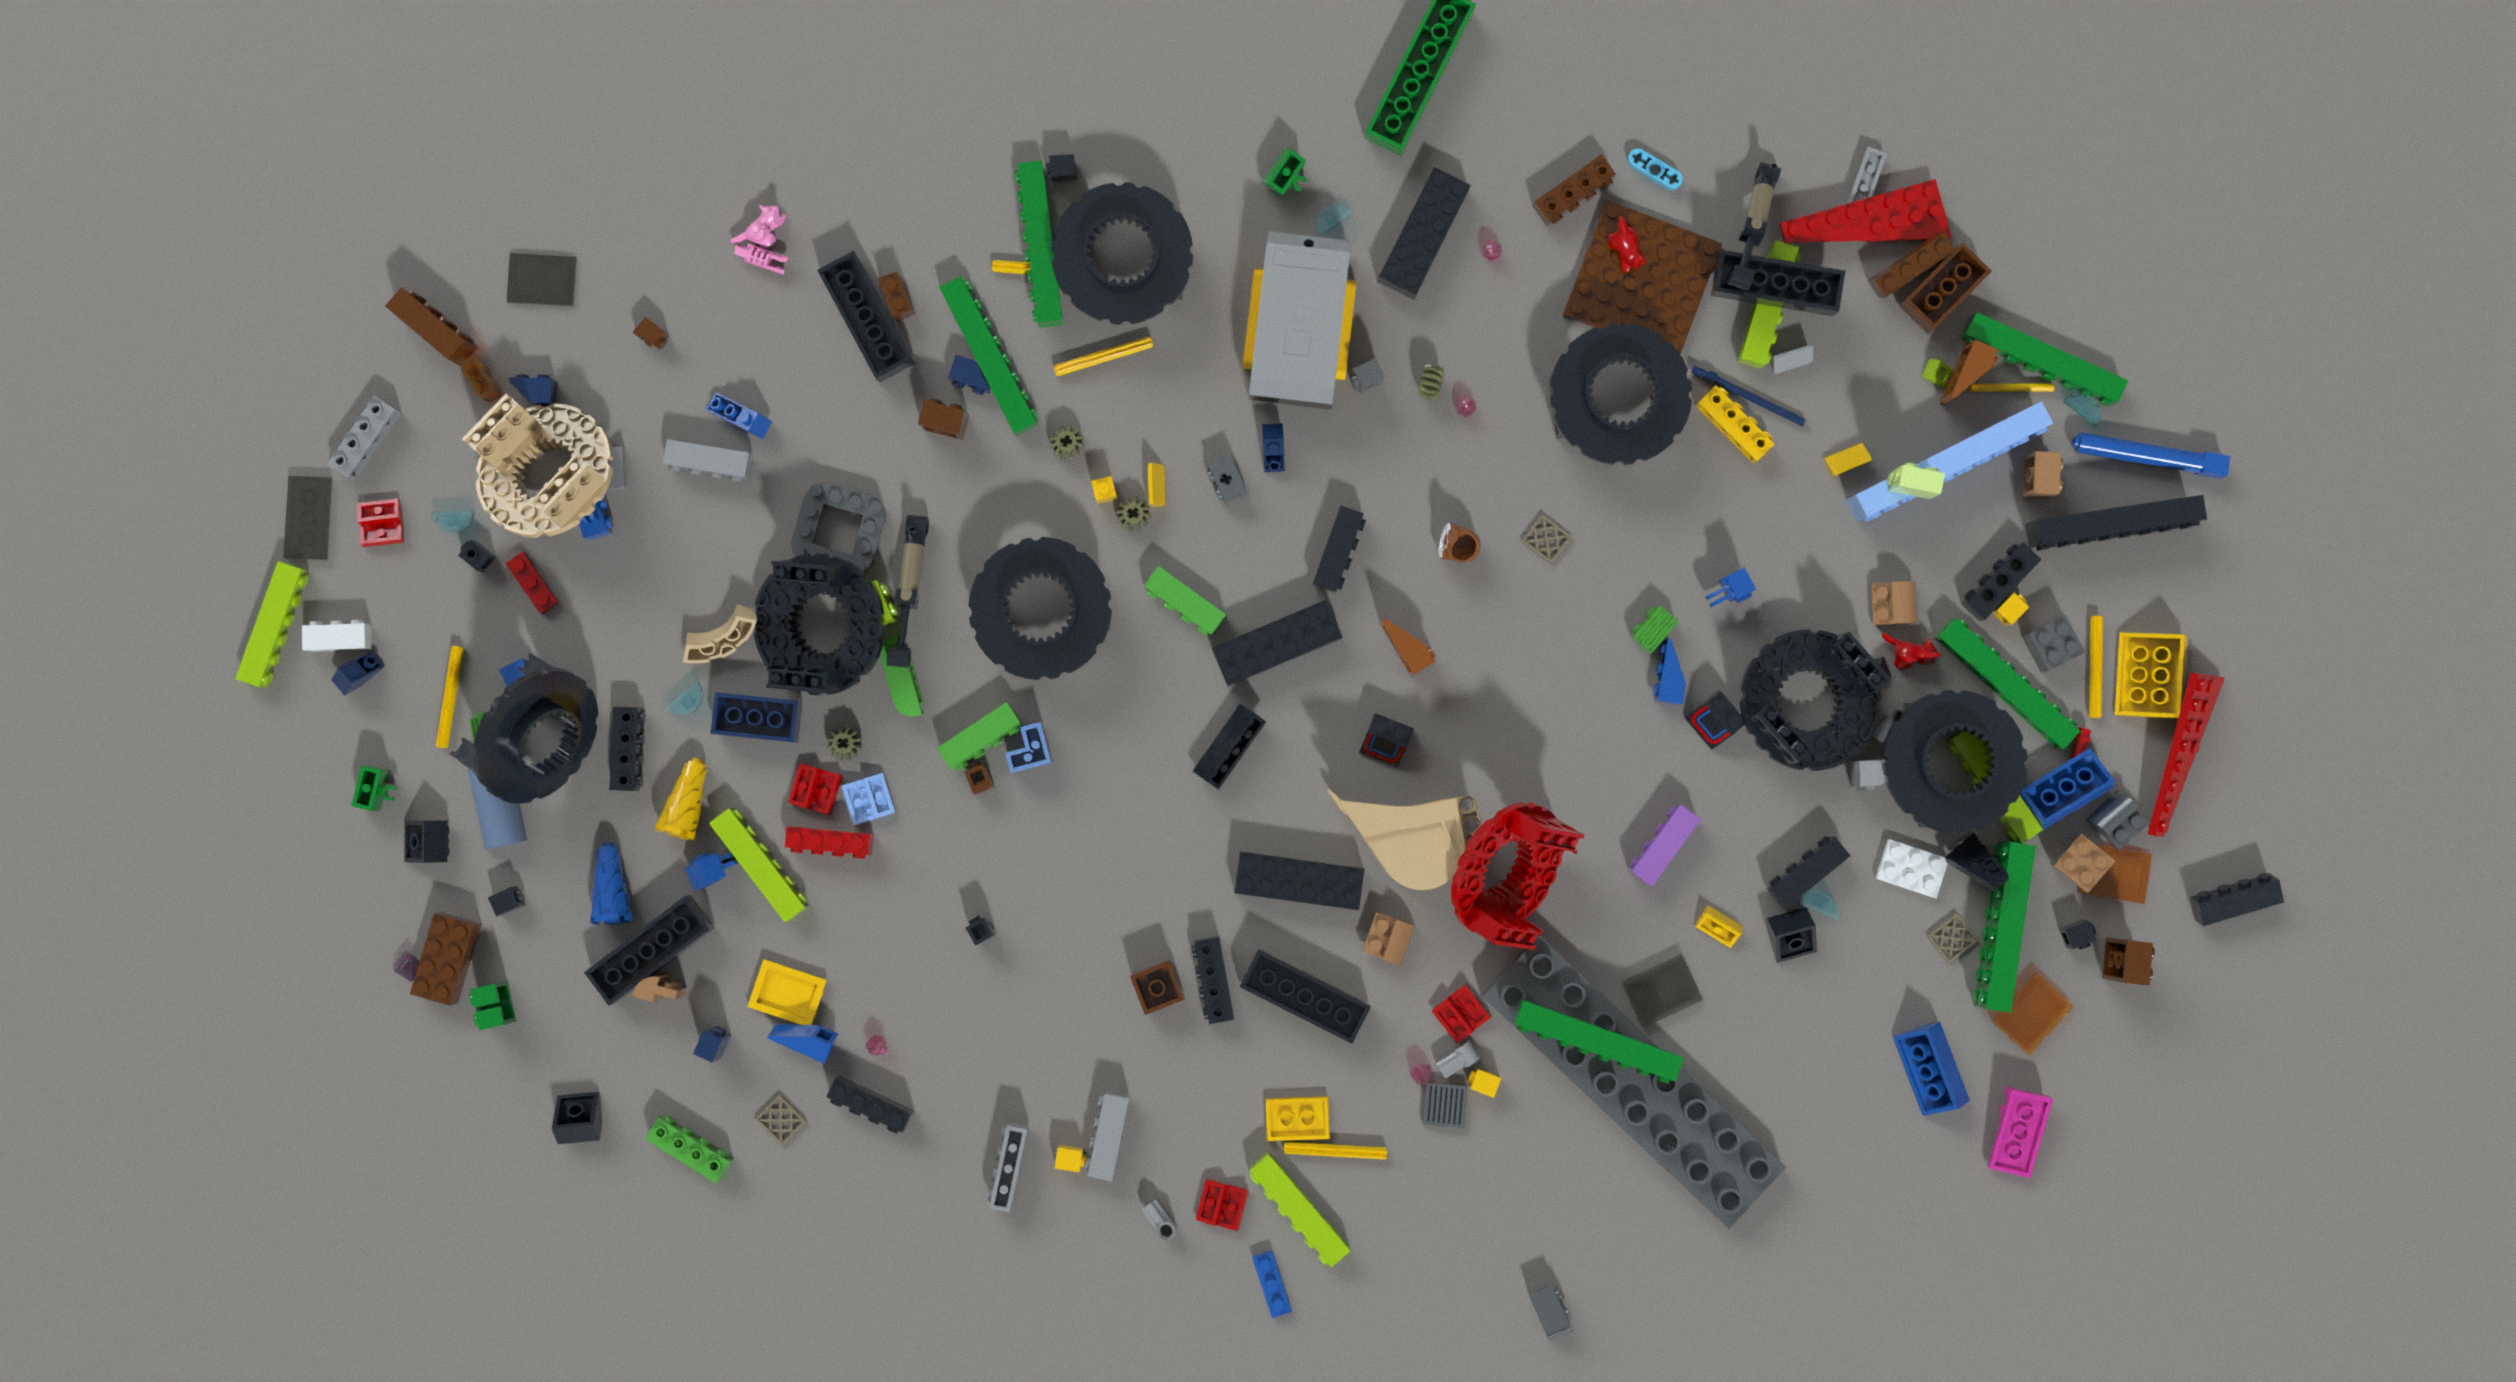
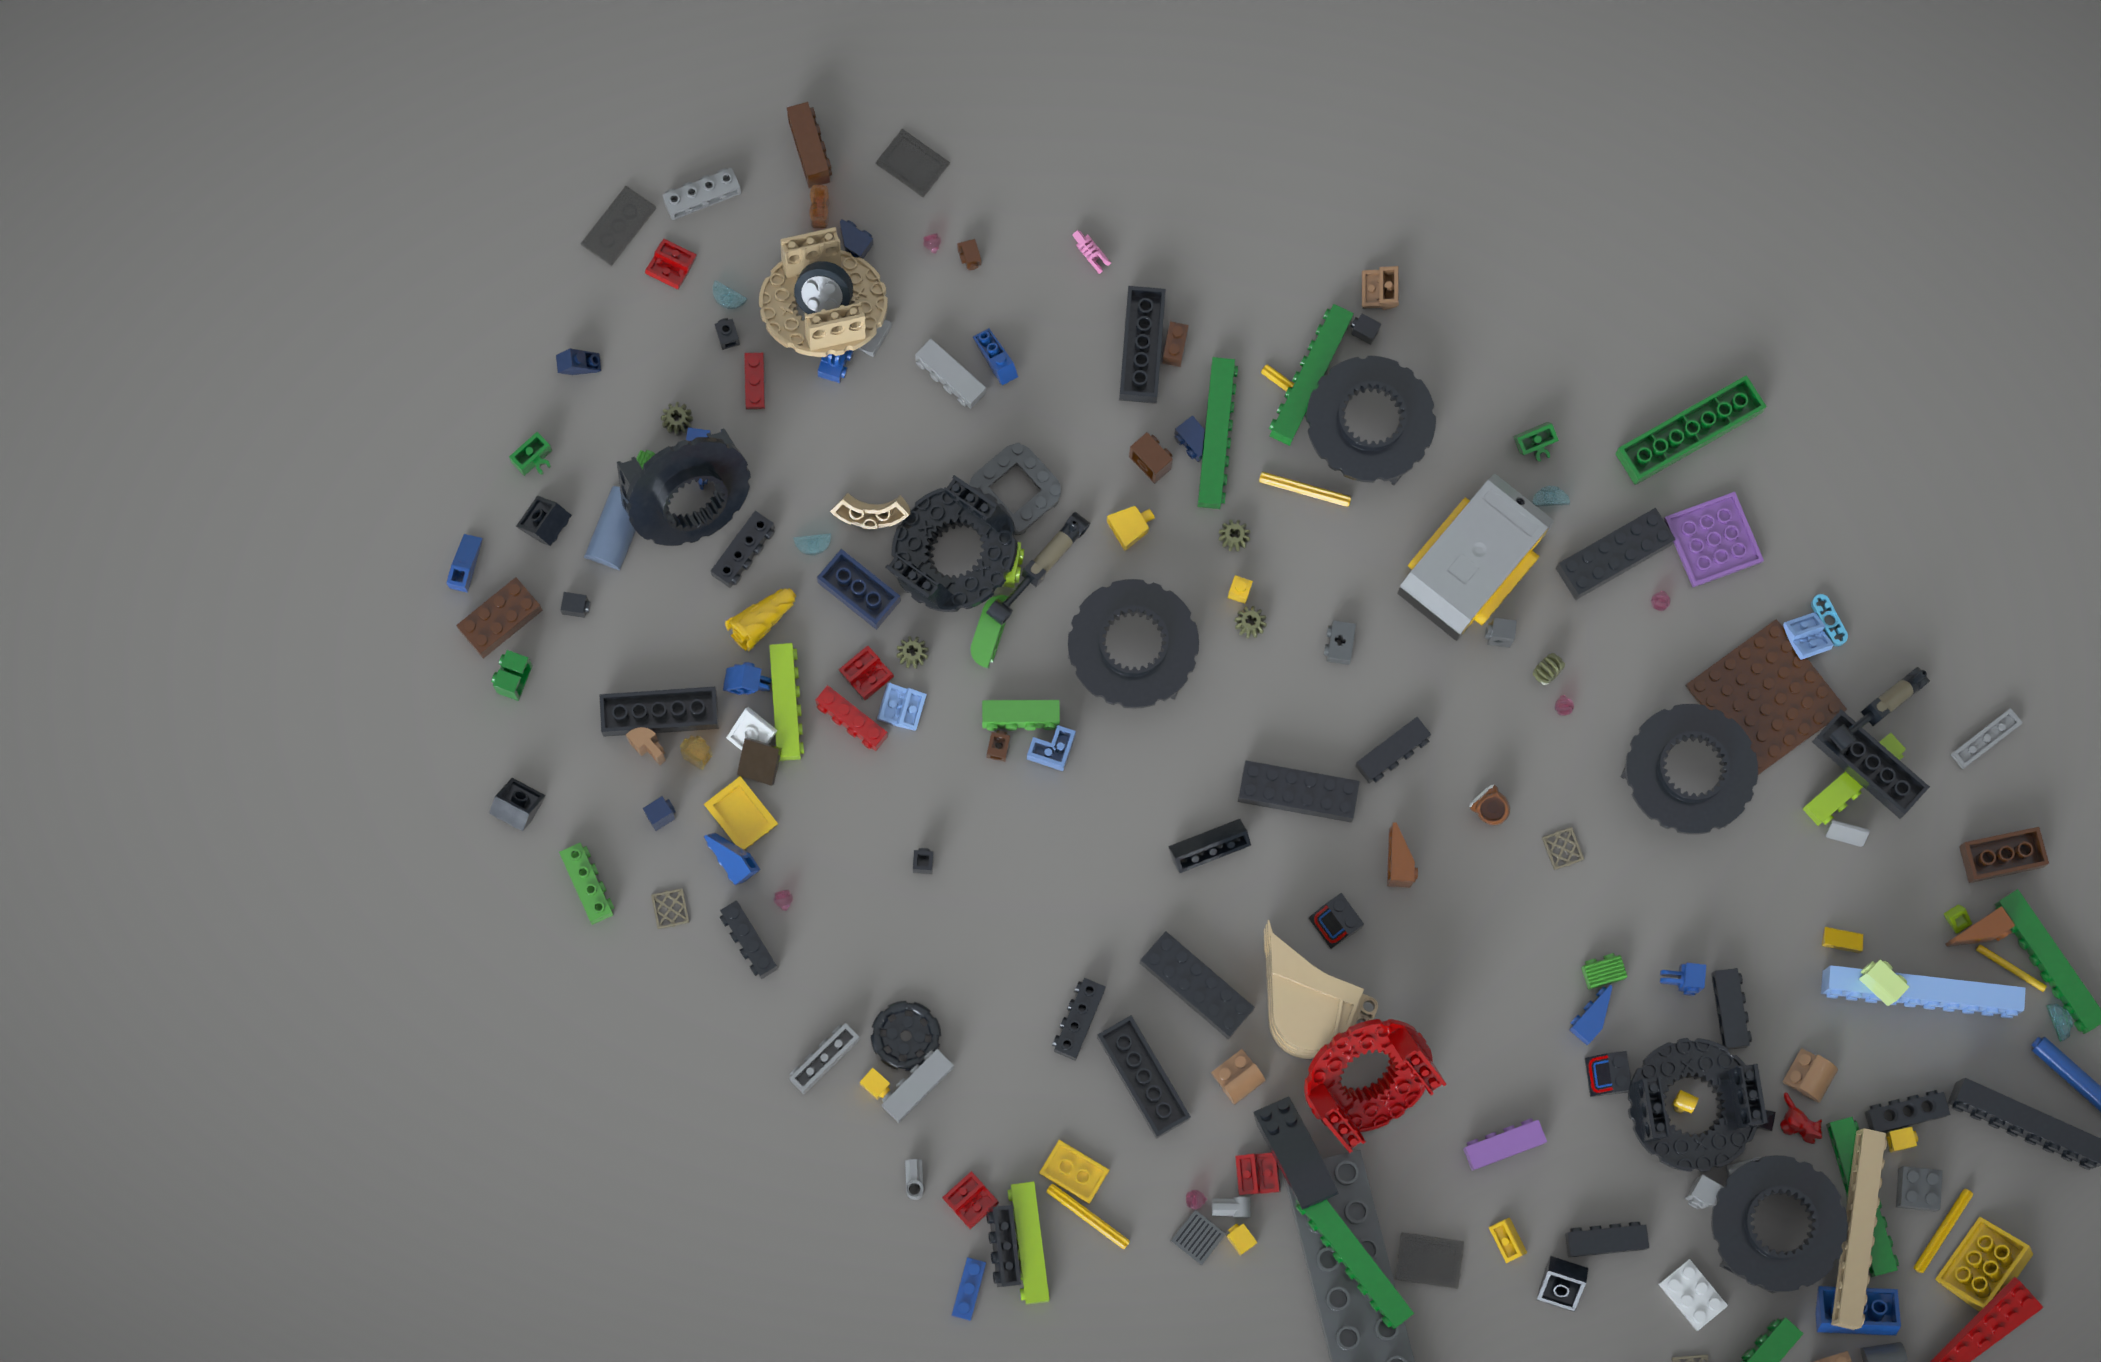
camera: 30 degrees right, 10 degrees down
lime brick [235,561,309,688] -> none
white brick [302,620,372,652] -> none
clear purple slope [393,950,419,982] -> none
yellow axle [436,646,464,748] -> none
blue cone [590,842,633,925] -> none
bright pink animal [730,205,786,249] -> none
reddish brown brick [1130,959,1185,1015] -> none
bright green brick [1144,566,1226,636] -> none
yellow slope [1148,463,1166,507] -> none
dark blue slope [1262,423,1285,472] -> none
reddish brown brick [1533,154,1616,226] -> none
red animal [1608,216,1646,273] -> none
dark blue bar [1691,365,1806,426] -> none
yellow brick [1695,386,1774,464] -> none
red wing [1779,179,1952,244] -> none
clear light blue plate [1798,891,1839,920] -> none
reddish brown brick [1868,233,1955,298] -> none
black wing [1945,833,2009,892] -> none
lime brick [1946,730,2043,844] -> none
medium nougat brick [2022,451,2064,499] -> none
red pin [2070,727,2092,758] -> none
none -> blue slope [446,534,483,593]
none -> olive gear [661,402,693,435]
none -> clear yellow brick [680,735,713,770]
none -> white tile [726,707,778,750]
none -> dark brown tile [737,737,782,786]
none -> wheel [794,261,853,314]
none -> black plate [871,1001,941,1071]
none -> clear pink plate [923,233,942,253]
none -> black brick [986,1205,1021,1288]
none -> yellow torso [1106,506,1155,551]
none -> black slope [1253,1096,1339,1210]
none -> medium nougat brick [1362,266,1399,310]
none -> medium lavender plate [1664,492,1764,588]
none -> yellow piece [1672,1090,1699,1114]
none -> black brick [1711,968,1752,1050]
none -> light blue slope [1783,612,1834,660]
none -> tan brick [1831,1128,1887,1330]

